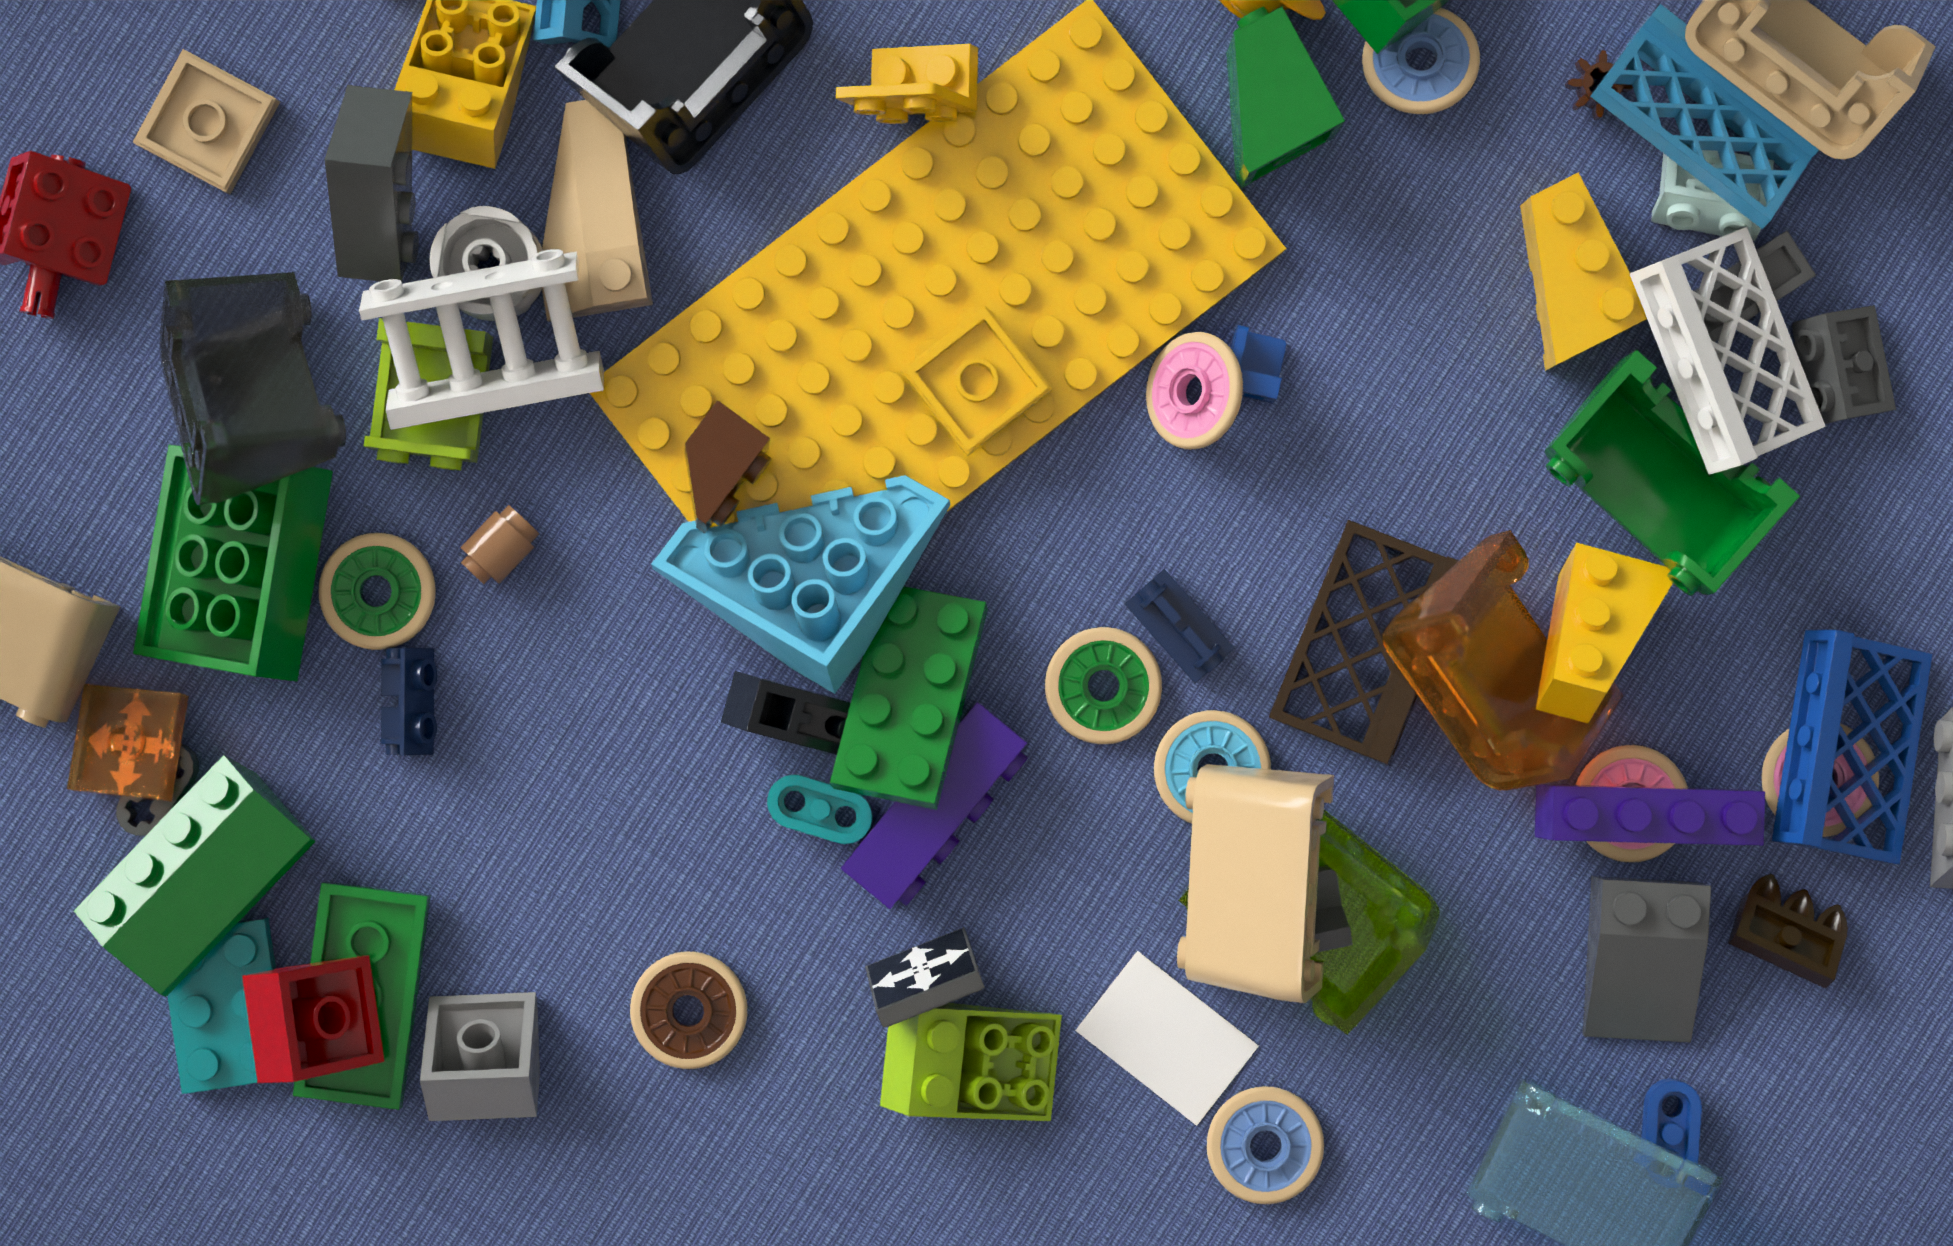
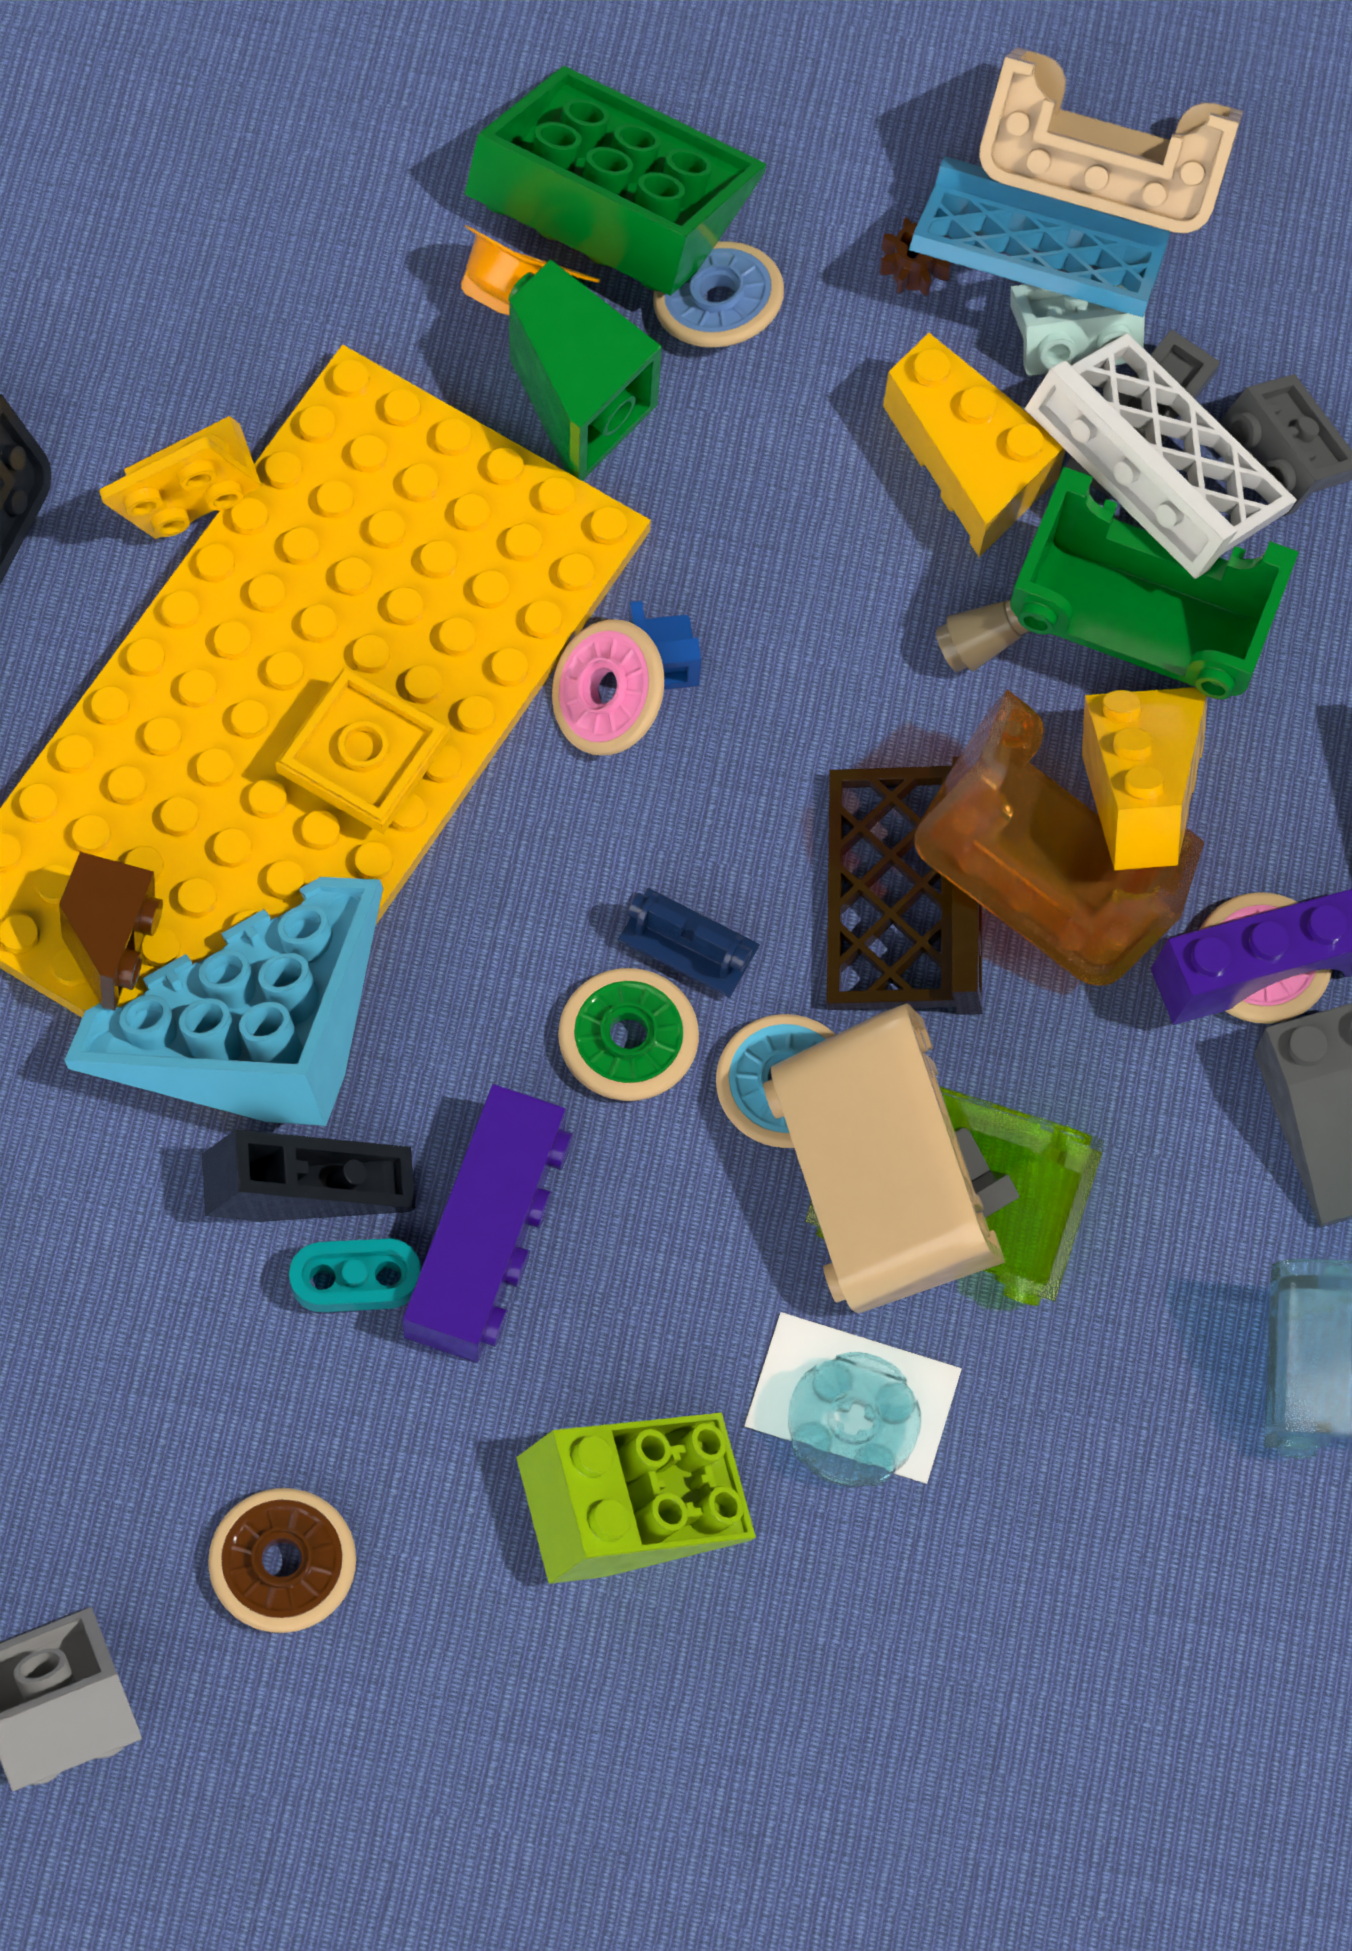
camera: 30 degrees left, 20 degrees down
green plate [830,586,988,810] -> none
tile [865,927,985,1028] -> none
wheel [1207,1086,1324,1204] -> none
none -> clear light blue plate [787,1352,921,1487]
none -> dark tan cone [936,599,1030,672]

